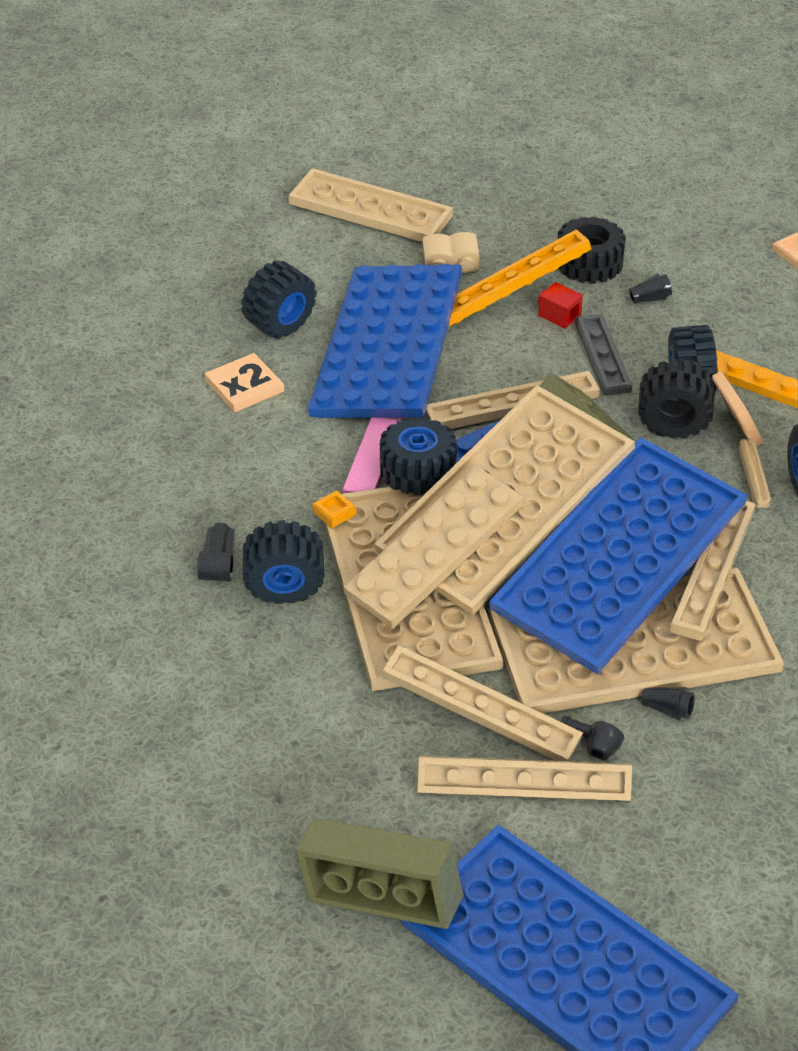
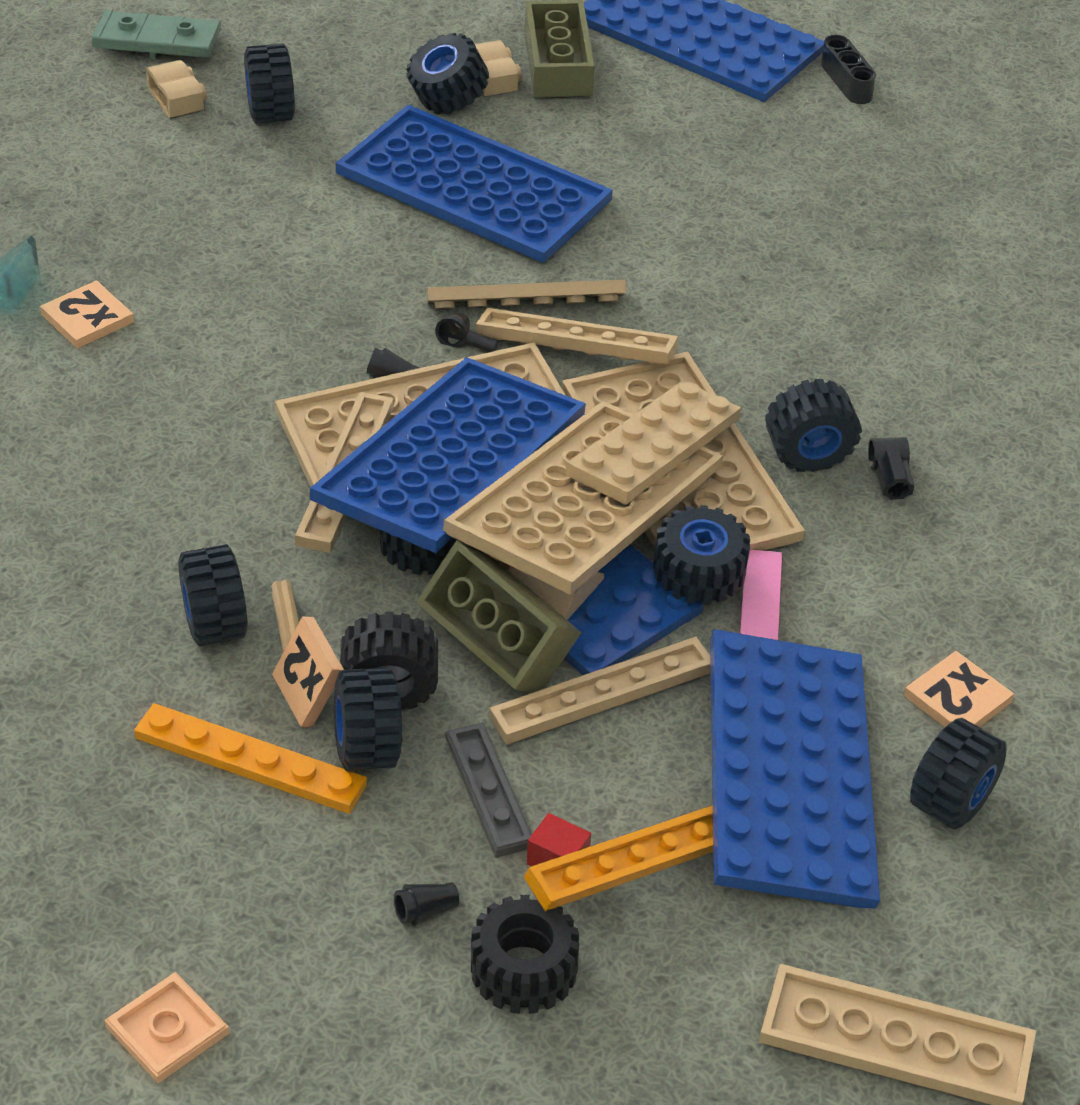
camera: 170 degrees right, 0 degrees up
olive brick [296,818,463,929] -> none
light orange tile [312,490,357,529] -> none
tan brick [422,232,479,273] -> none

